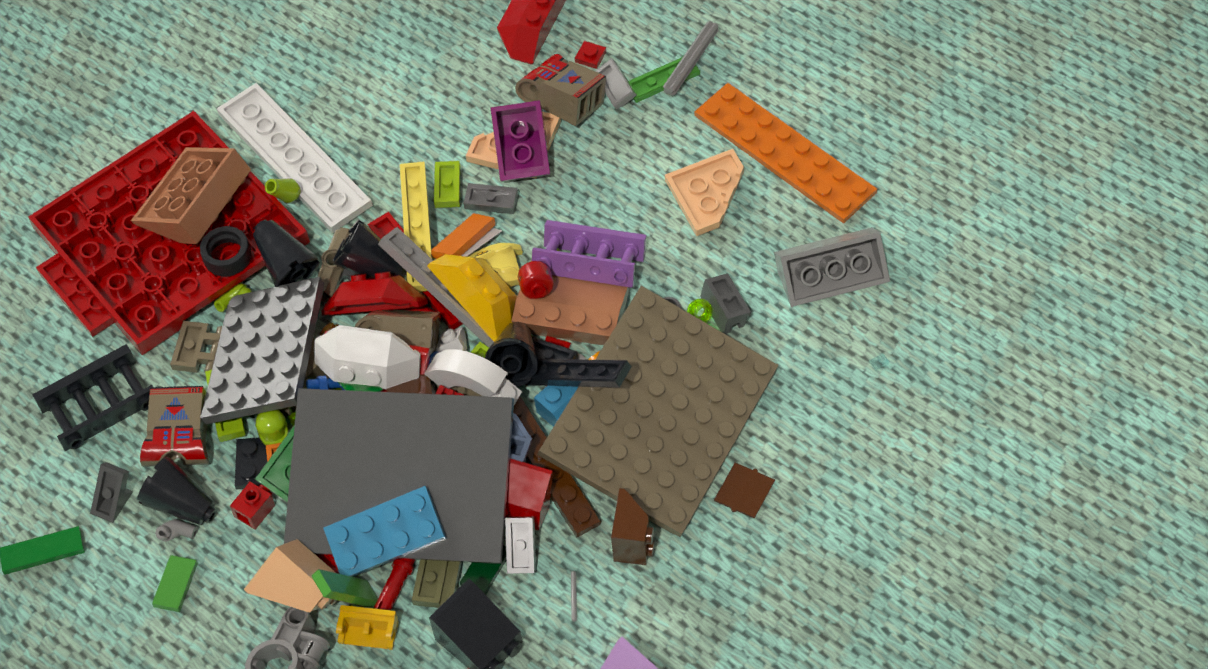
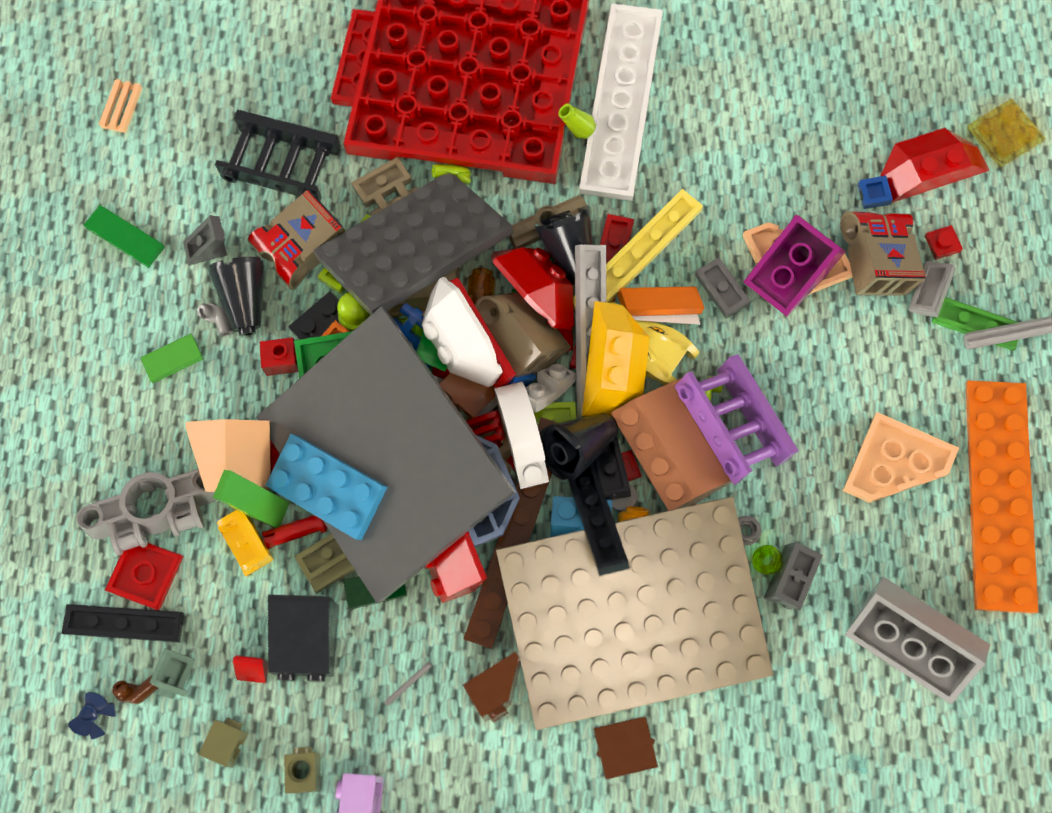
camera: 50 degrees right, 15 degrees up
nougat slope [131,147,251,244] -> none
black tyre [200,226,251,277] -> none
black cone [253,220,320,287] -> none
lime plate [434,161,461,208] -> none
plate [505,516,536,574] -> none
red head [517,261,554,299] -> none
none -> blue plate [857,176,893,209]

